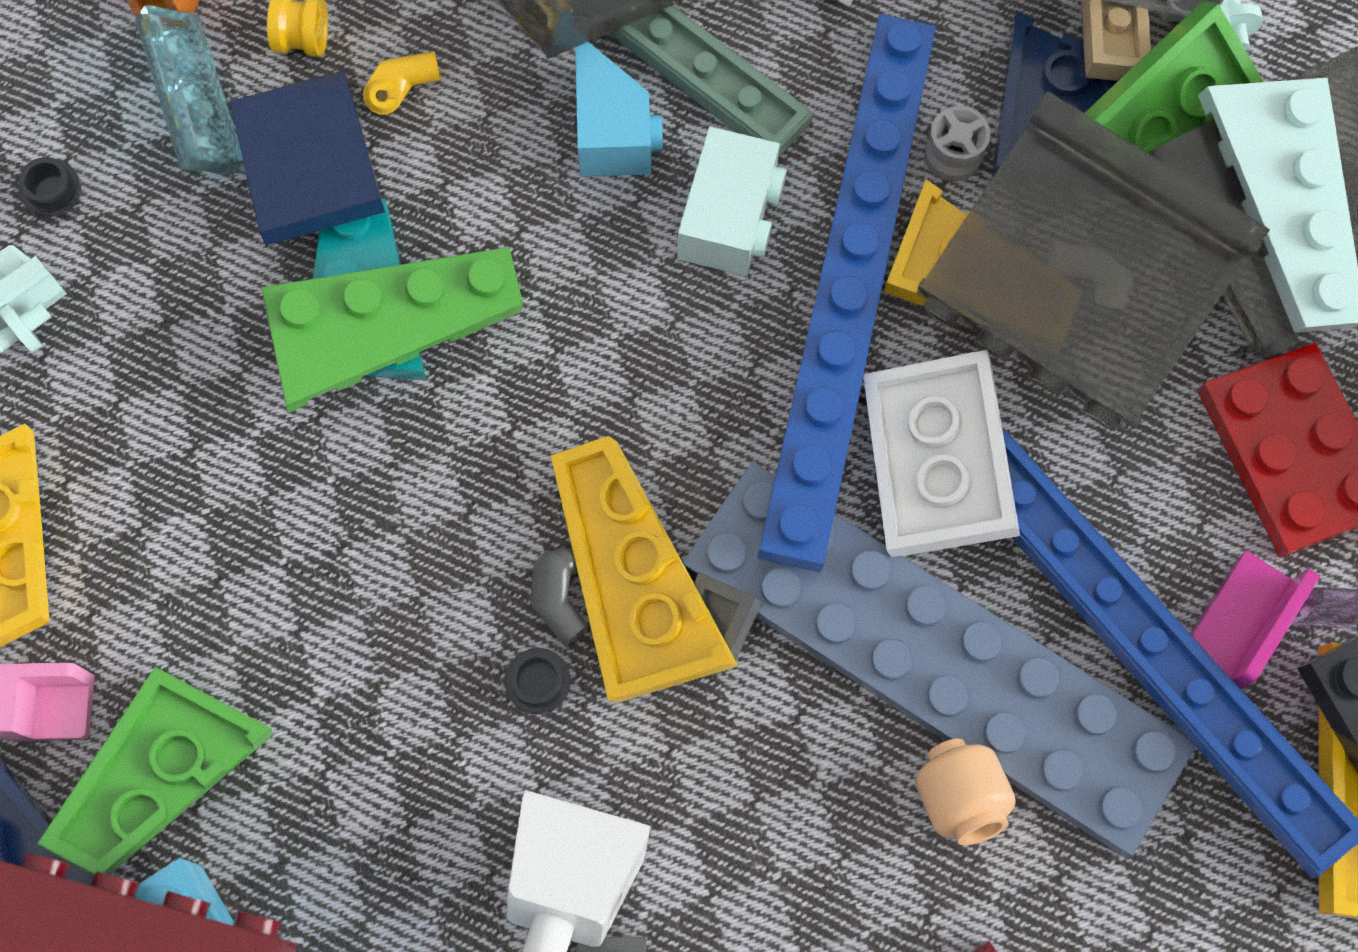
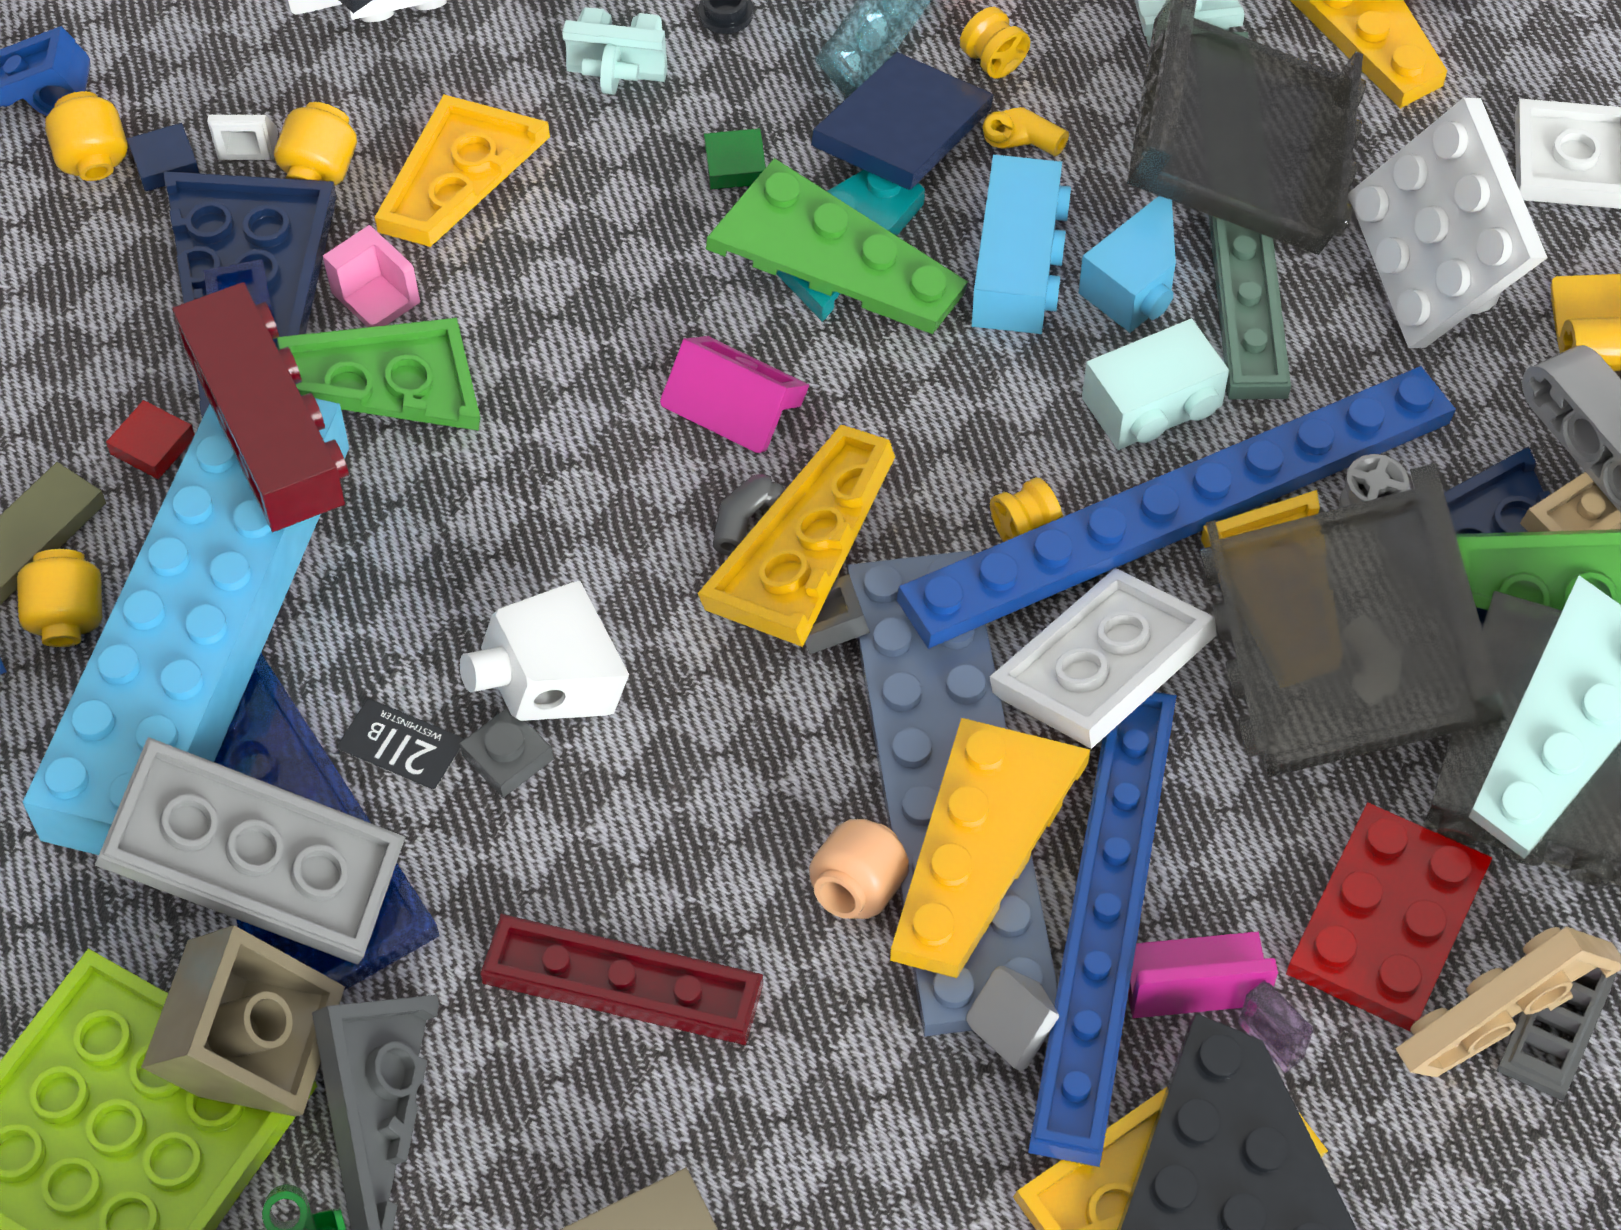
camera: 50 degrees right, 15 degrees down
black plate [505,648,571,715] -> none
none -> dark pink panel [660,336,809,453]
none -> green tile [704,128,766,190]
none -> yellow wing [890,718,1090,978]
none -> light grey slope [966,966,1059,1072]
none -> medium azure brick [971,155,1071,334]
none -> yellow wheel [990,477,1063,542]

